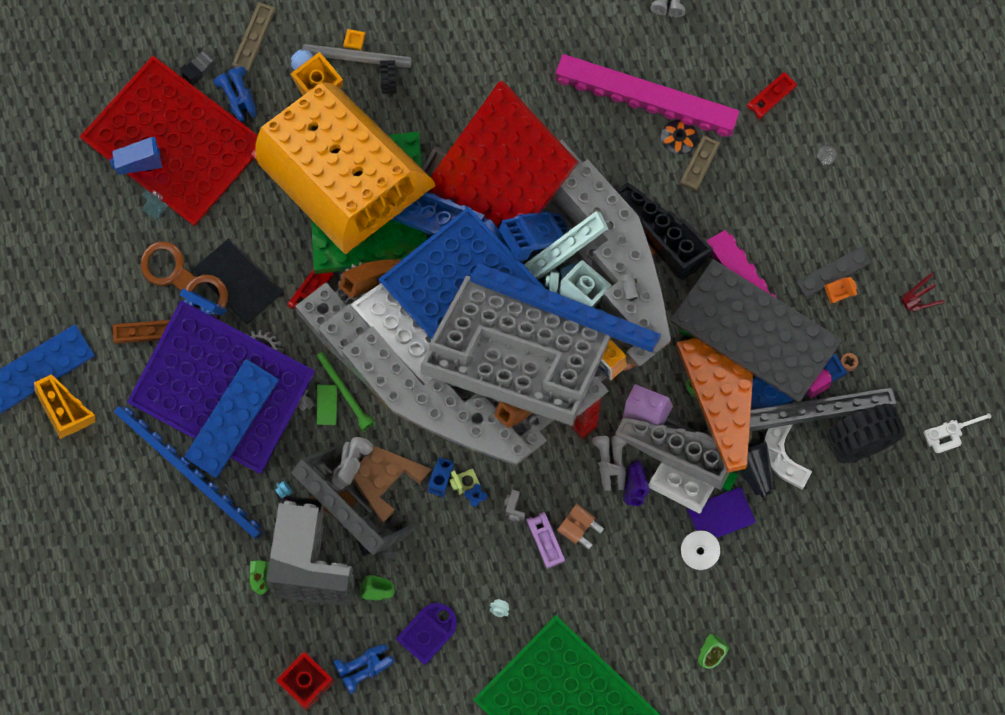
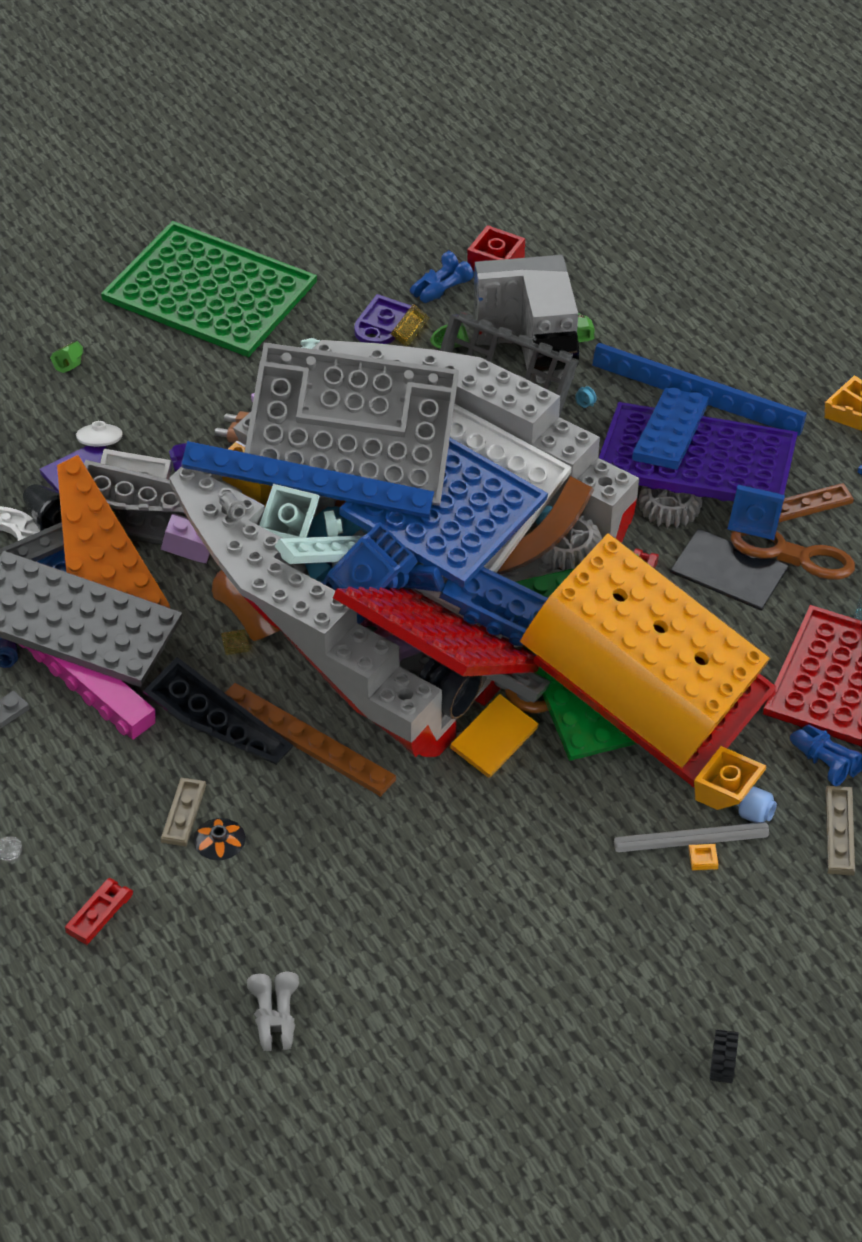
camera: 165 degrees right, 25 degrees down
black tyre [380,60,397,94] -> none
dark pink brick [555,54,739,137] -> none
none -> clear yellow tile [390,304,430,347]

